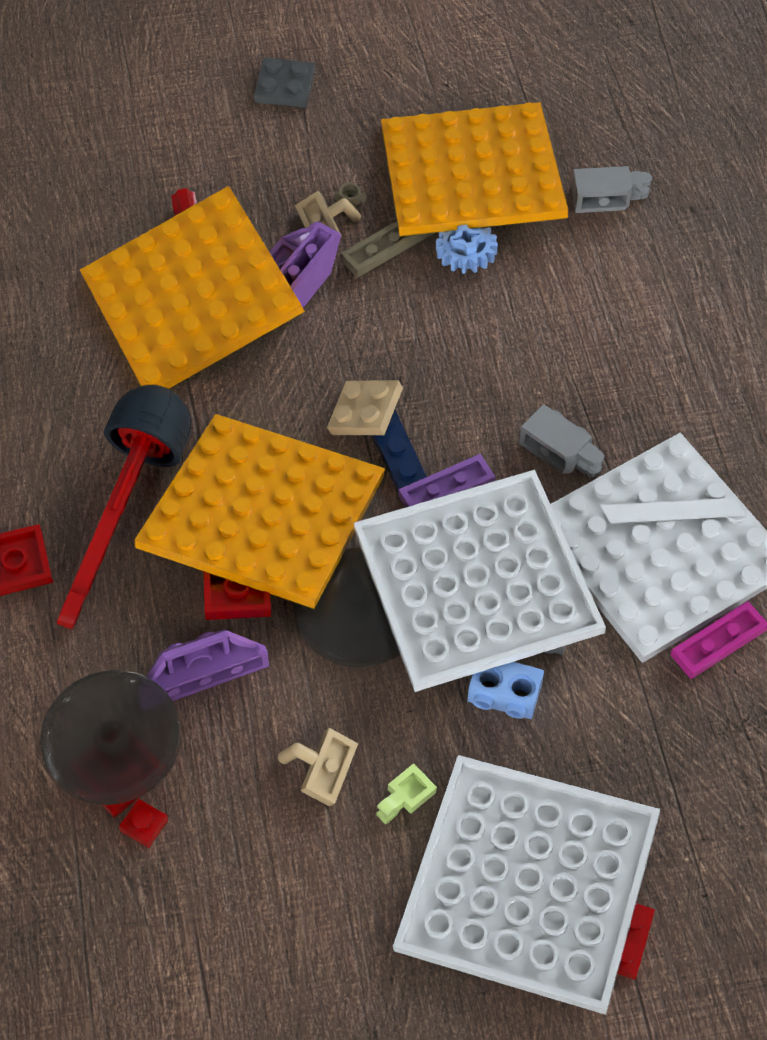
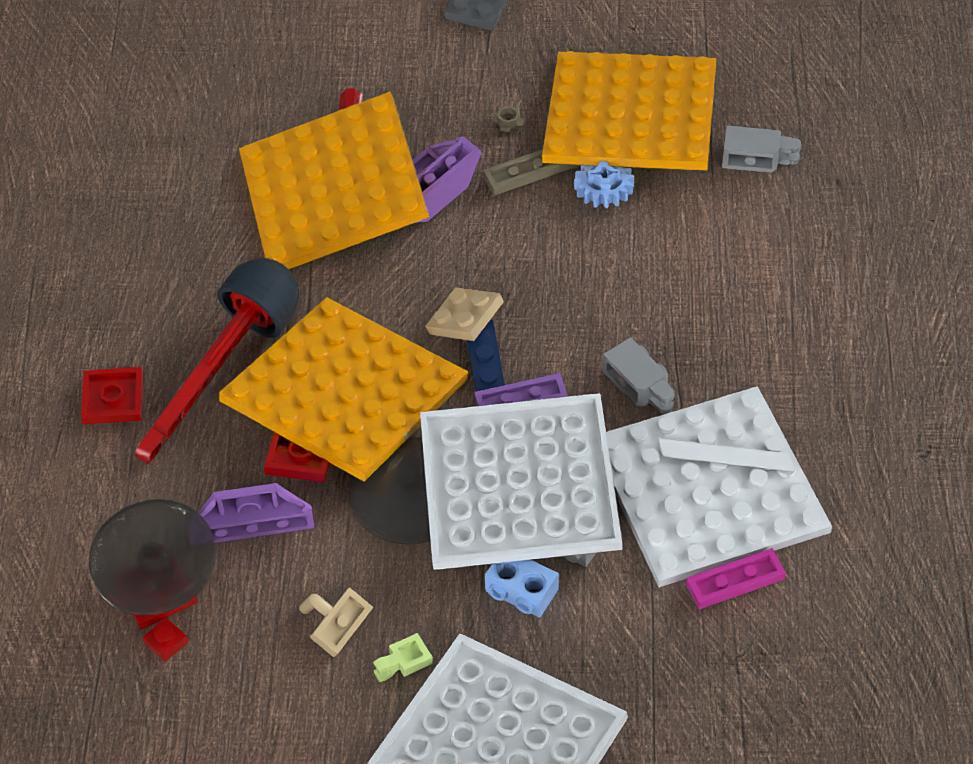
camera: 15 degrees right, 5 degrees down
tan plate [295,191,361,236] -> none

